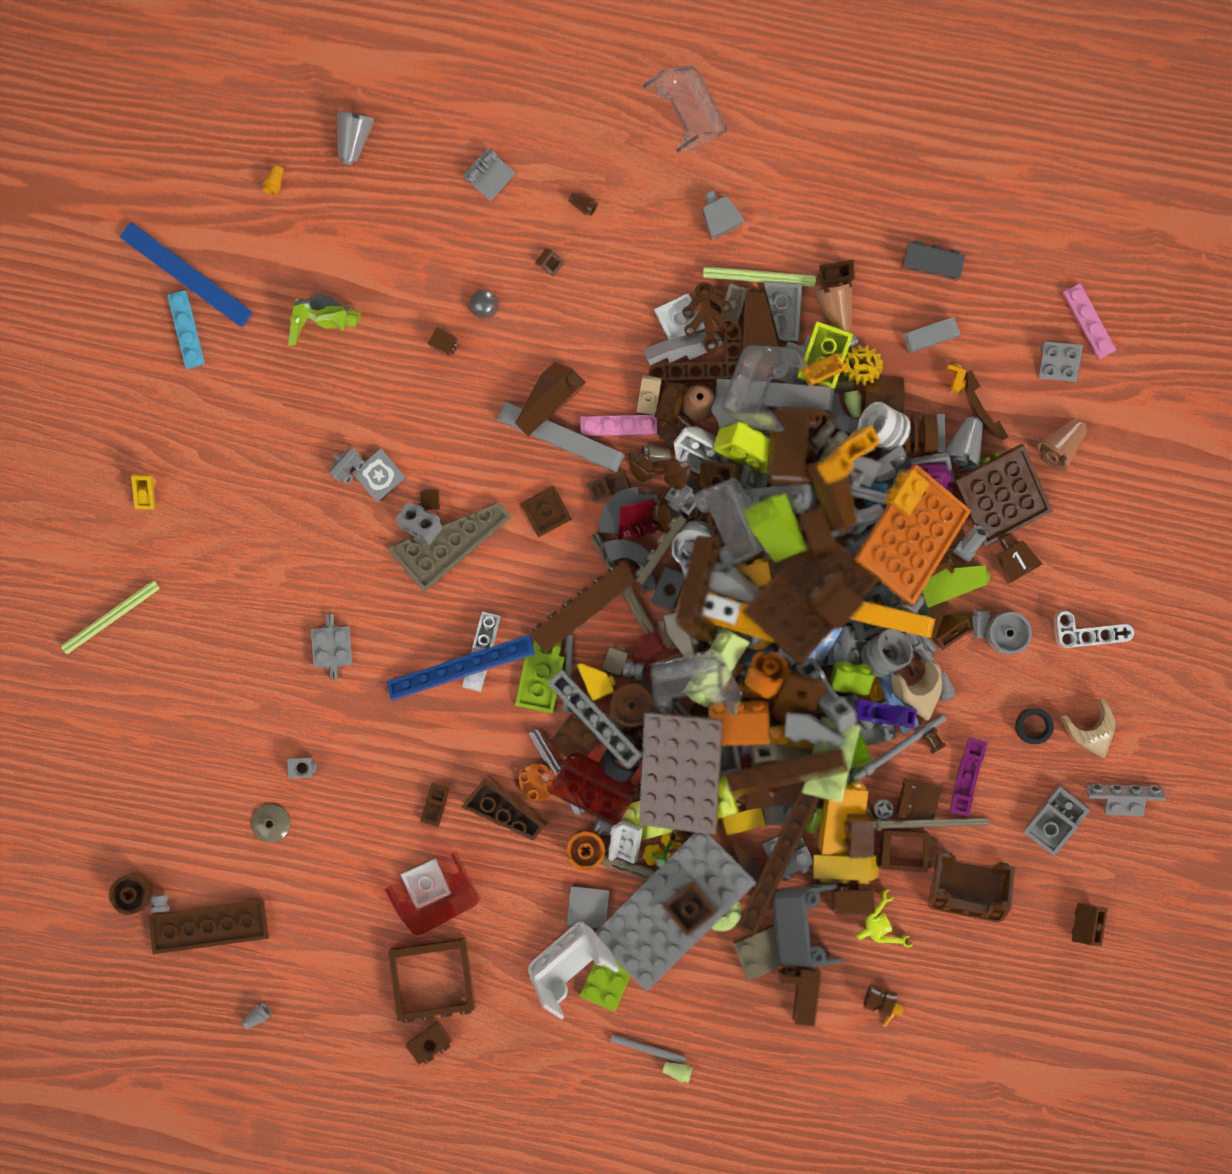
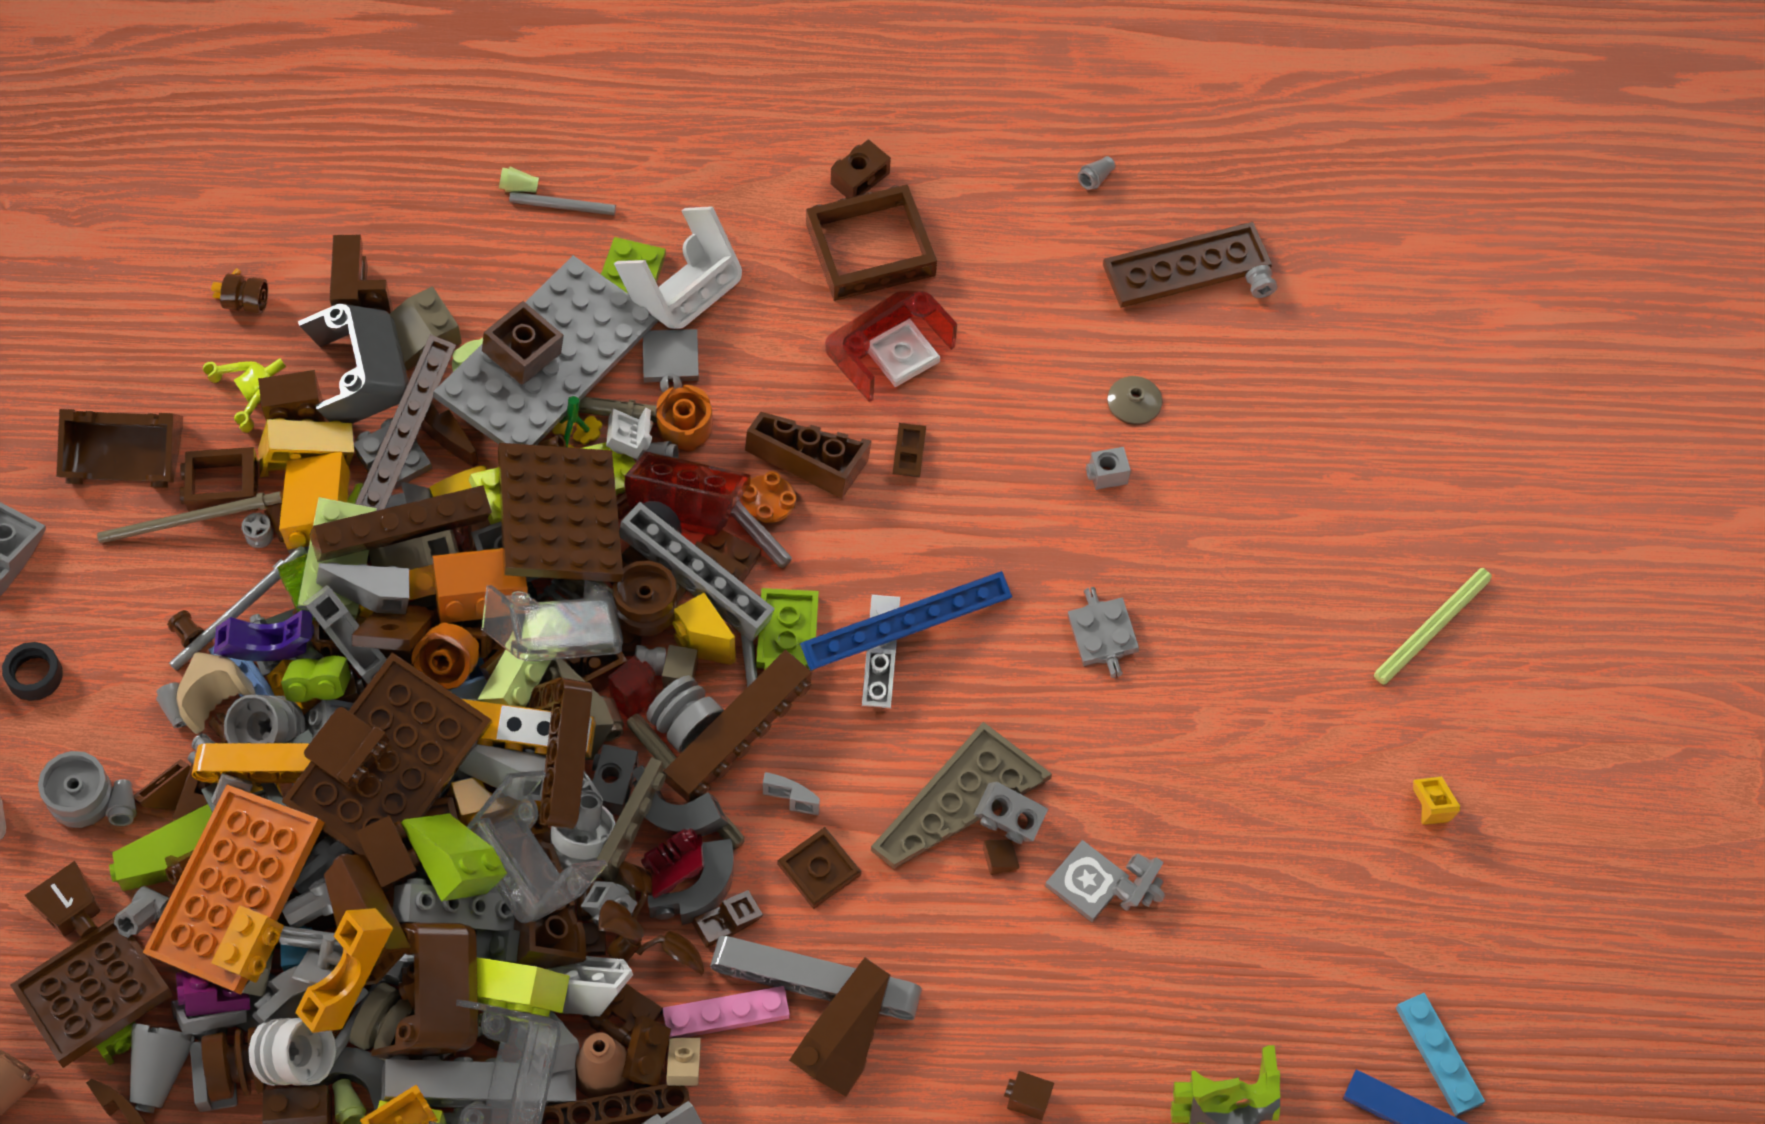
camera: 170 degrees right, 25 degrees down
reddish brown brick [109,874,152,915] -> none
dark tan cone [642,444,670,462] -> none
reddish brown brick [843,814,875,858] -> none
reddish brown bracket [895,778,941,820] -> none
magenta slope [950,737,988,817] -> none
none -> light grey wheel [647,675,724,754]
none -> light grey hinge [660,374,682,393]
none -> light grey slope [763,772,820,816]

